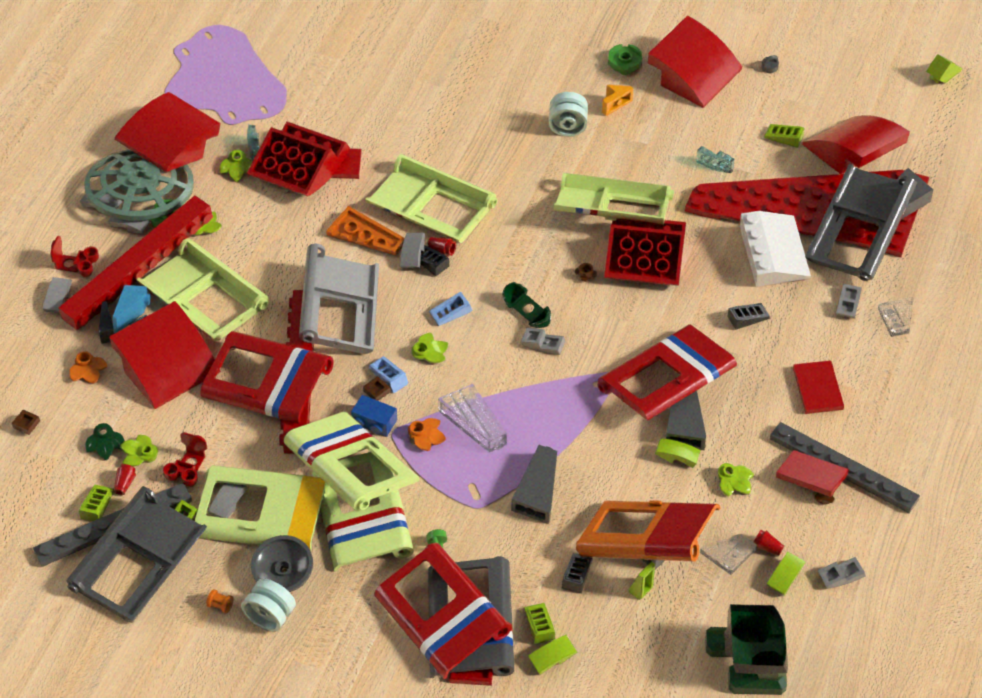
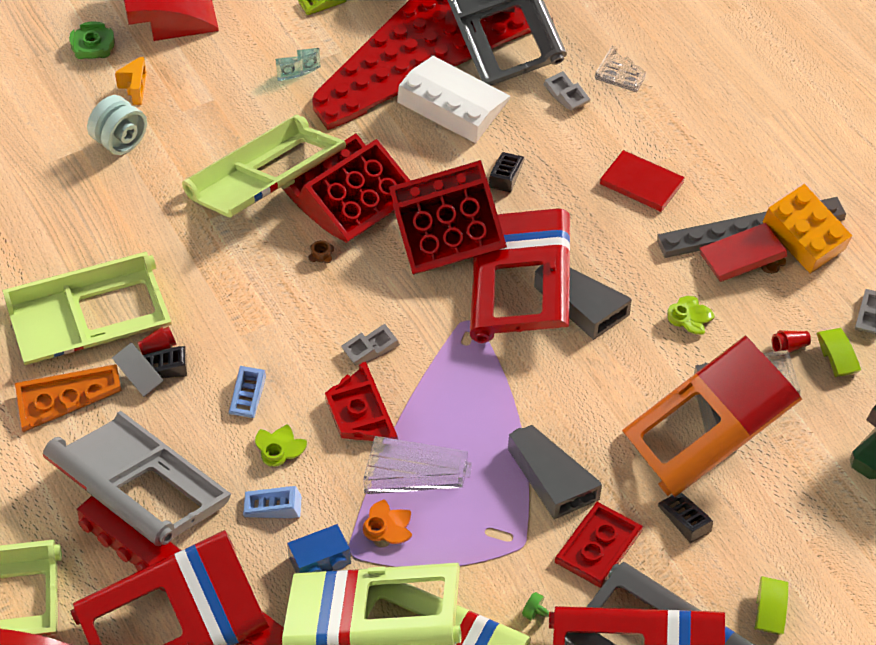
camera: 50 degrees left, 0 degrees up
reddish brown plate [363,376,391,401] -> none
dark green piece [502,282,551,328] -> none
lime slope [524,603,555,644] -> none
lime slope [629,562,655,600] -> none
lime slope [655,438,701,468] -> none
none -> red wing [325,362,398,443]
none -> red slope [389,160,507,275]
none -> red tile [555,501,643,588]
none -> light orange brick [763,183,853,274]

